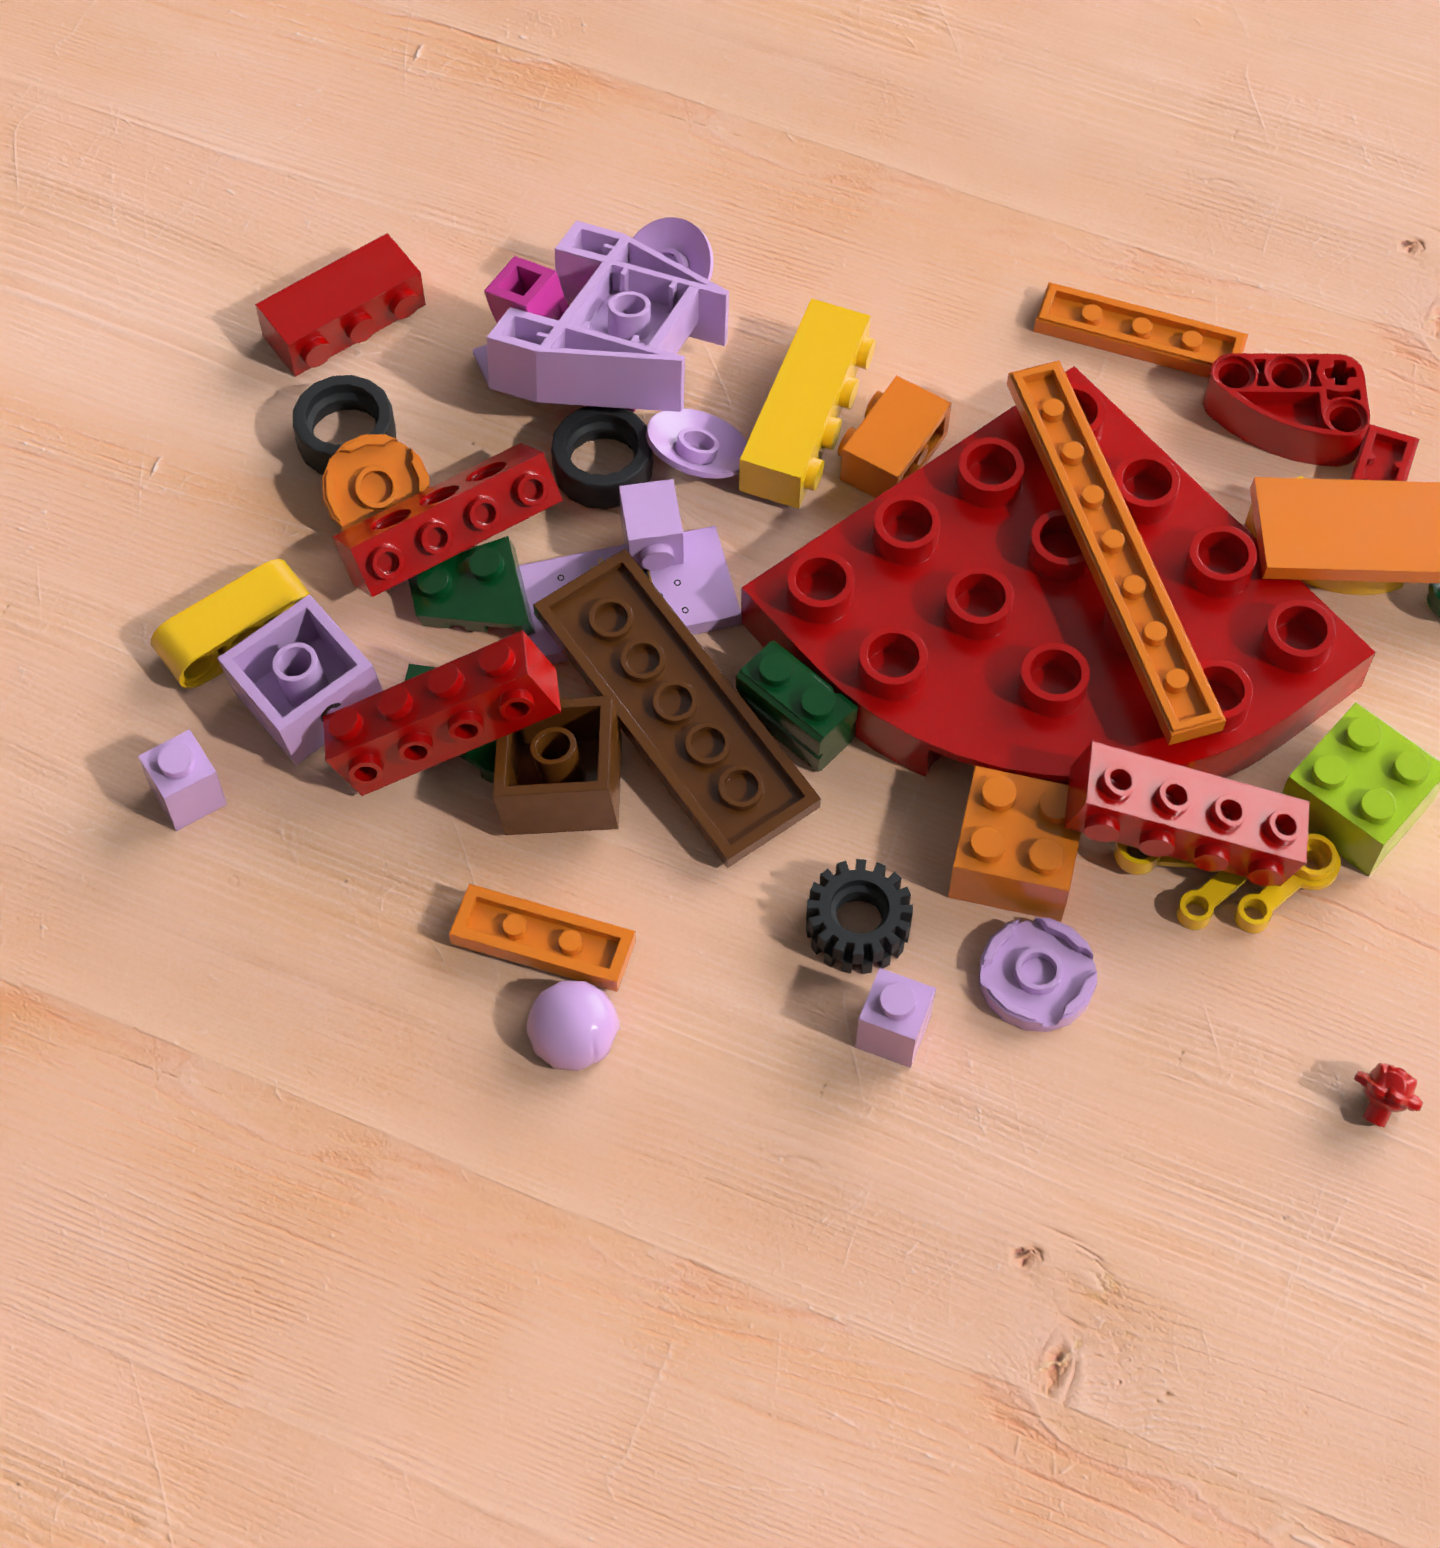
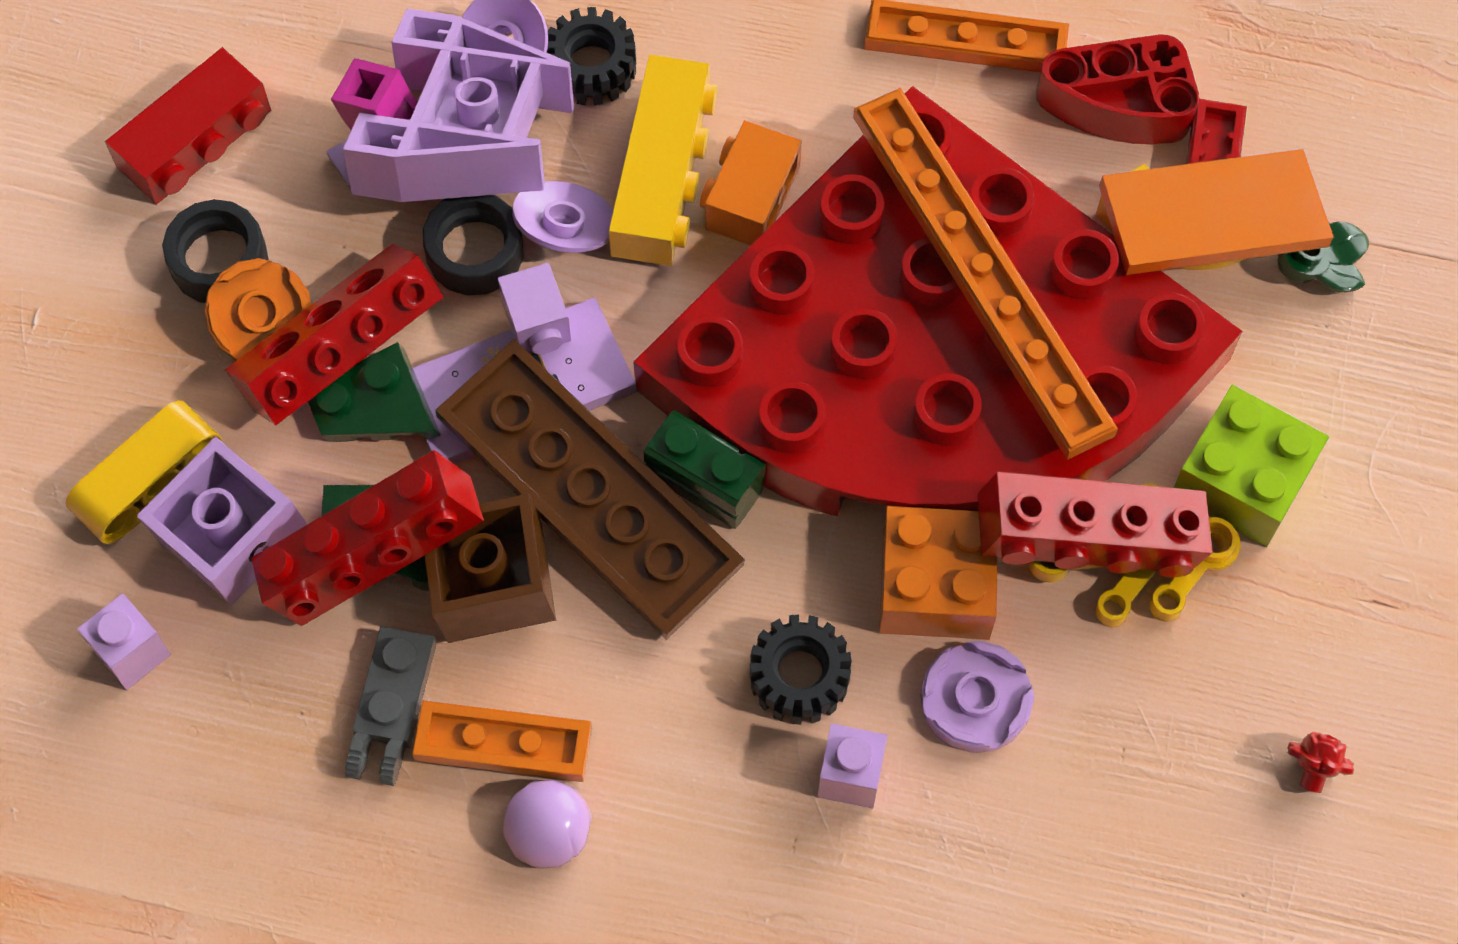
camera: 10 degrees left, 5 degrees up
none -> dark grey hinge [345,626,437,786]
none -> black tyre [547,7,637,106]

